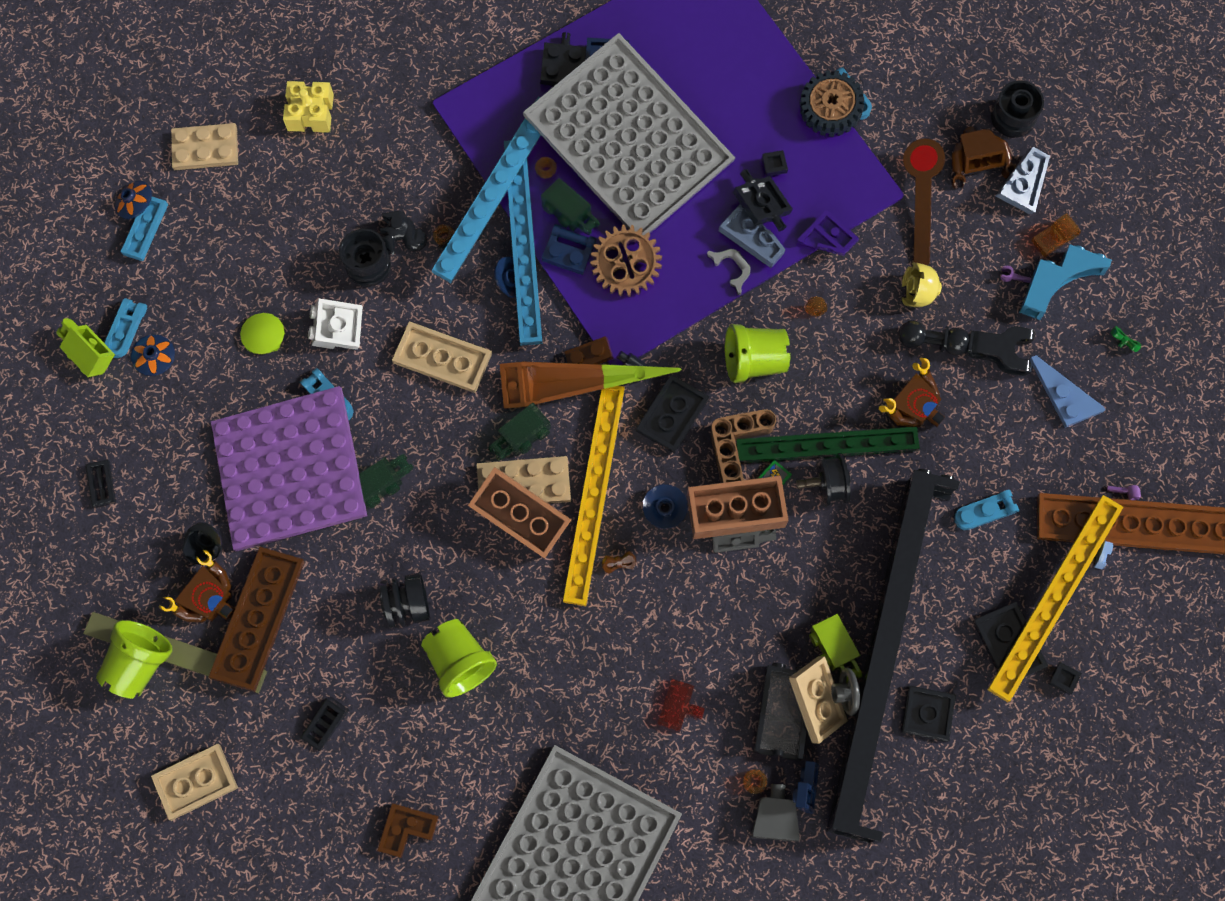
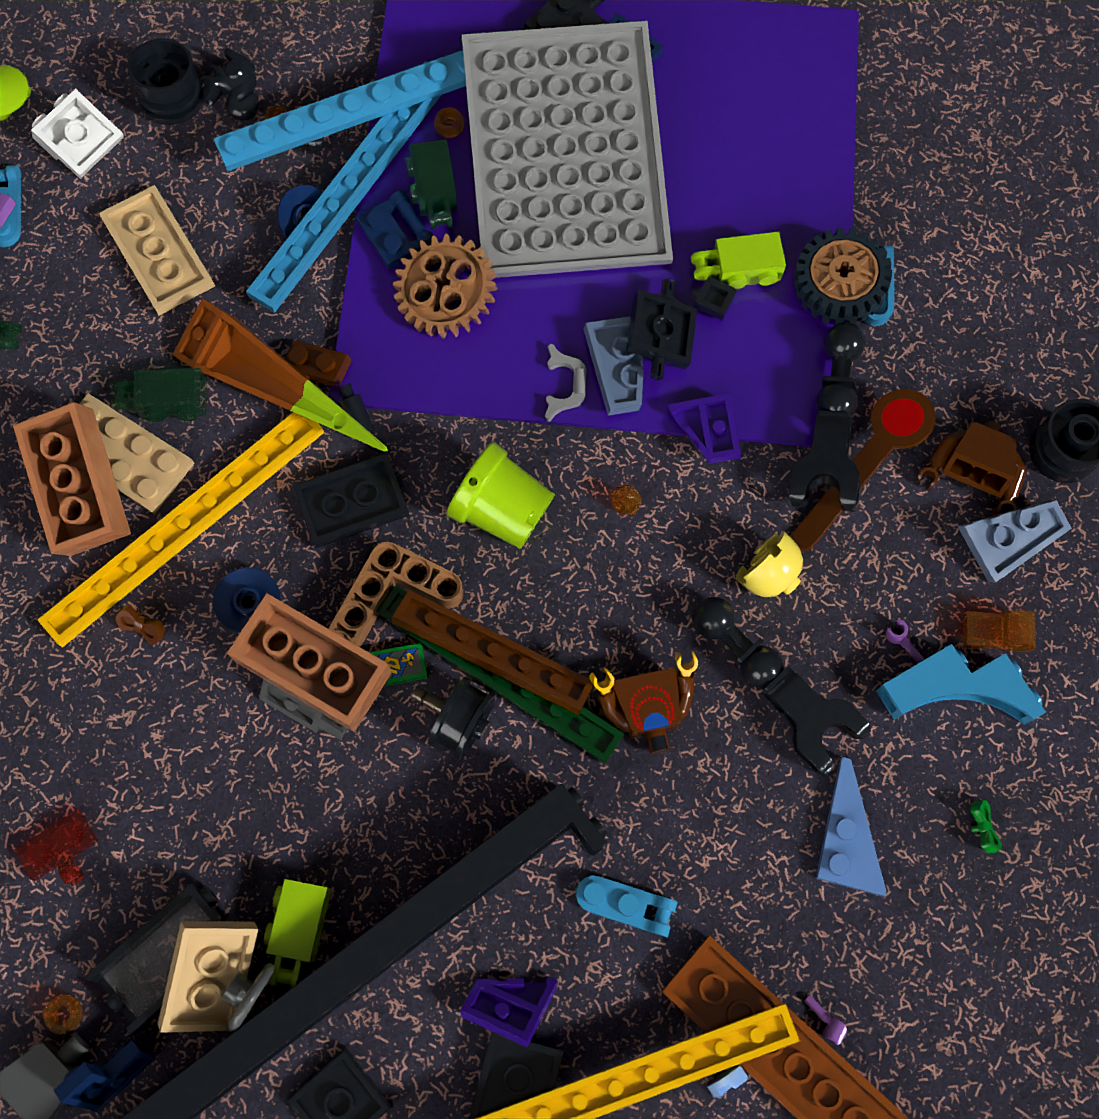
camera: 35 degrees right, 0 degrees up
none -> reddish brown plate [392,590,593,715]
none -> dark purple wing [460,978,558,1047]
none -> lime brick [691,232,786,289]
none -> black piece [789,322,866,512]

